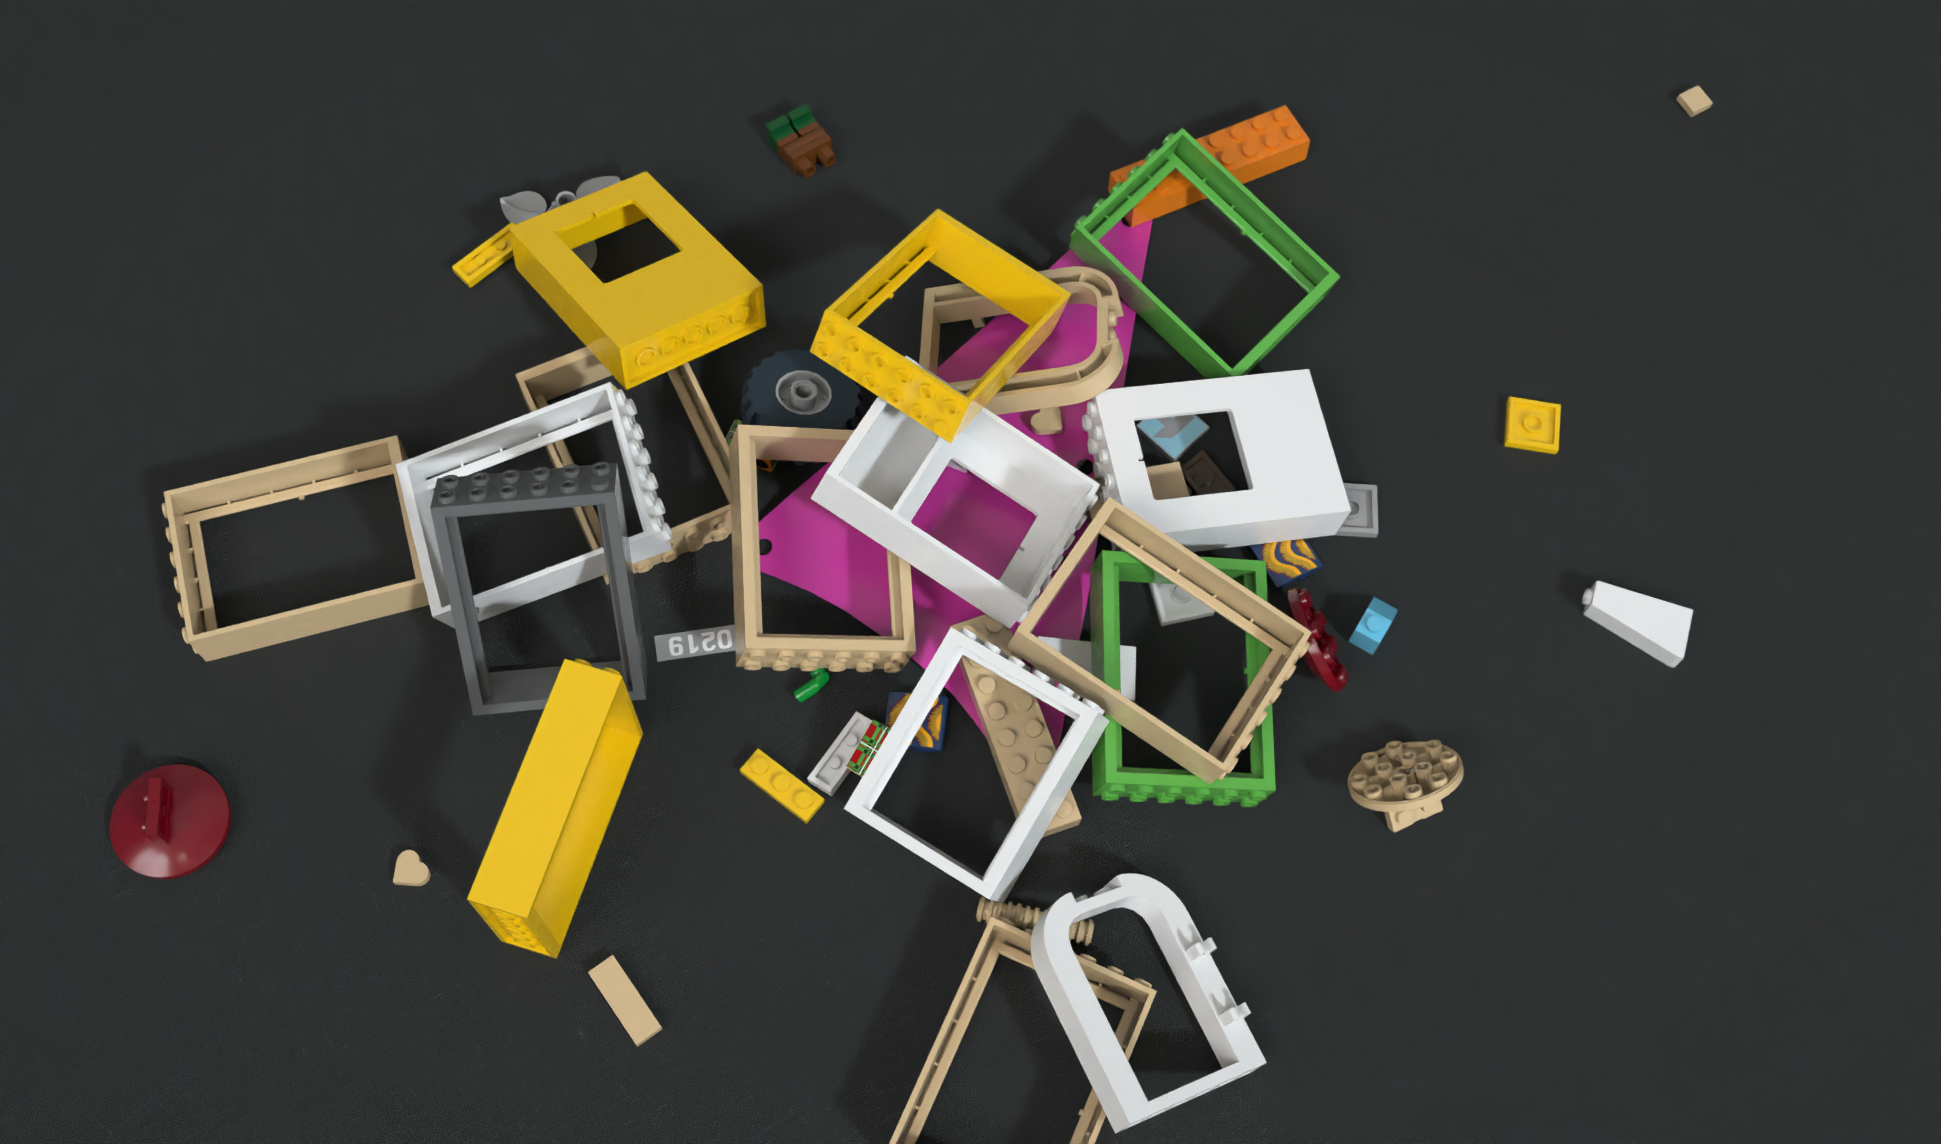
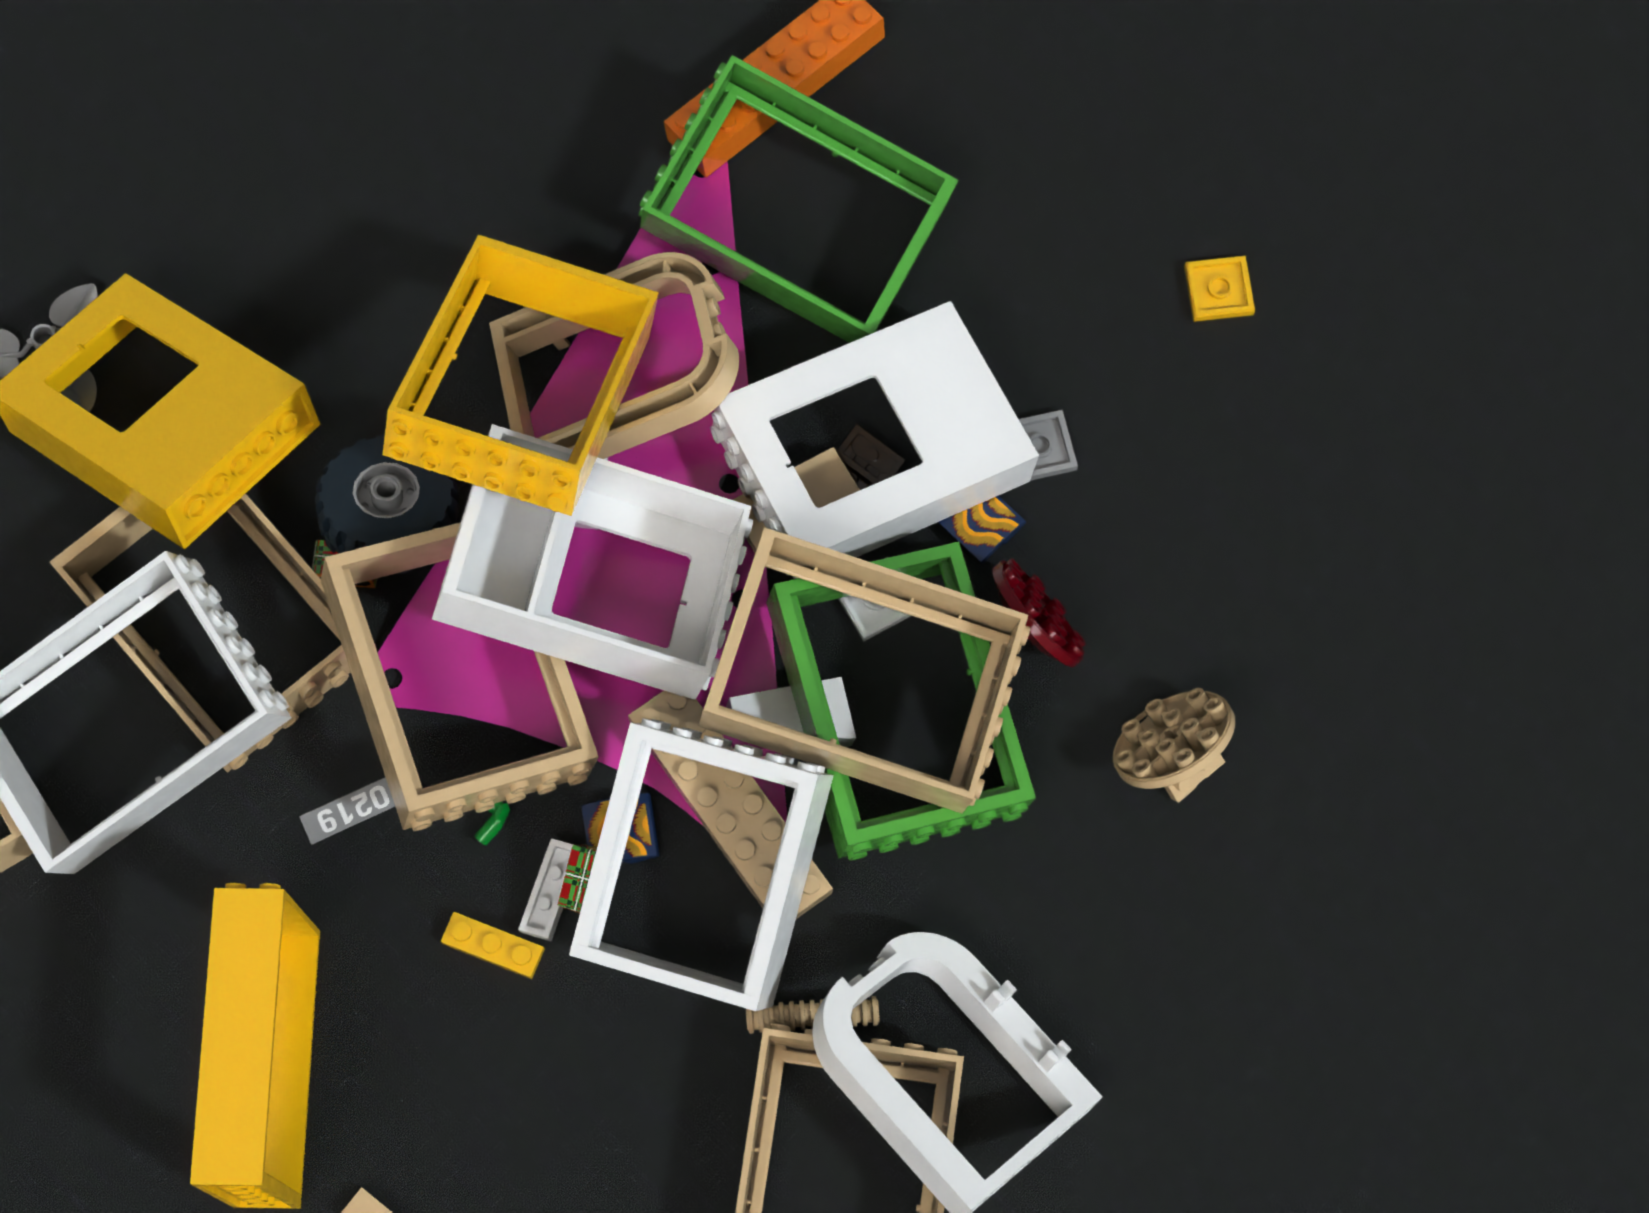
camera: 10 degrees left, 5 degrees up
tan tile [393,850,431,886] -> none
dark grey door [430,462,647,716] -> none
reddish brown hips [765,103,836,178] -> none
tan tile [1030,407,1062,435] -> none
tile [1136,414,1210,463] -> none
medium azure slope [1348,597,1398,655] -> none
white slope [1582,581,1693,668] -> none

